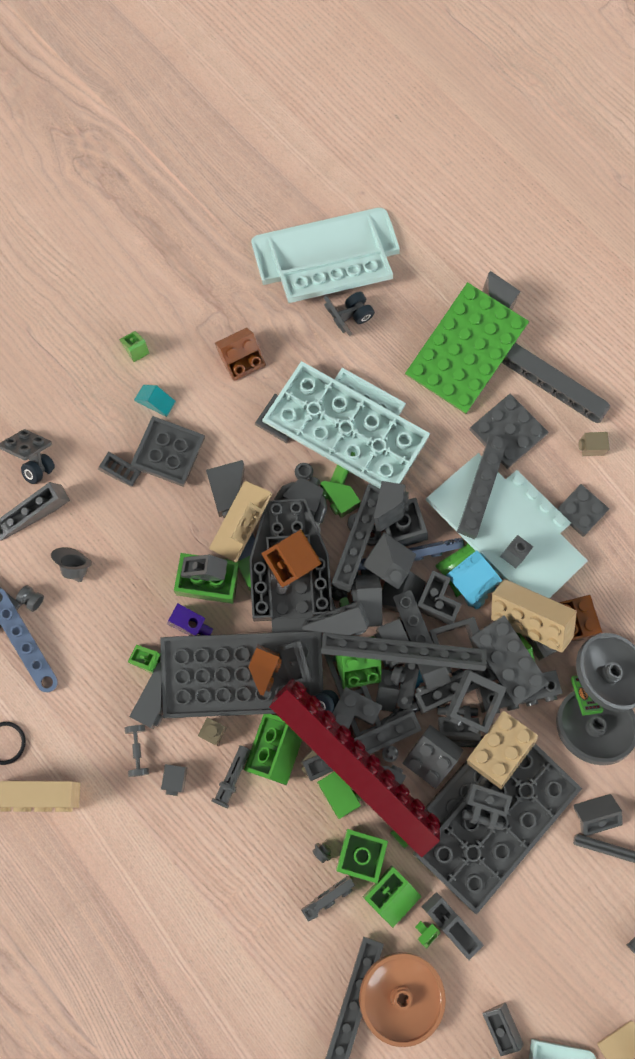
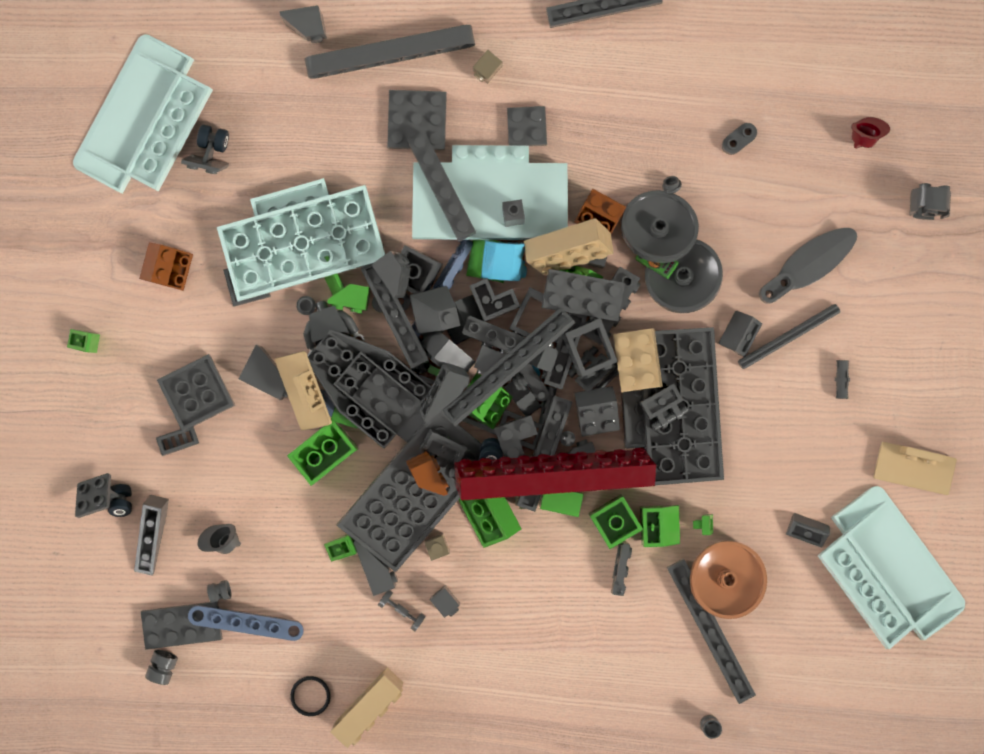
camera: 45 degrees left, 15 degrees up
teal slope [134,385,176,417] -> none
dark purple torso [167,603,213,636] -> none
dark grey slope [181,554,227,581] -> none
dark grey pin [211,745,251,809] -> none
dark orange slope [261,529,321,588] -> none
dark grey plate [313,843,331,863] -> none
bright green plate [405,282,529,414] -> none
dark grey slope [421,892,484,960] -> none

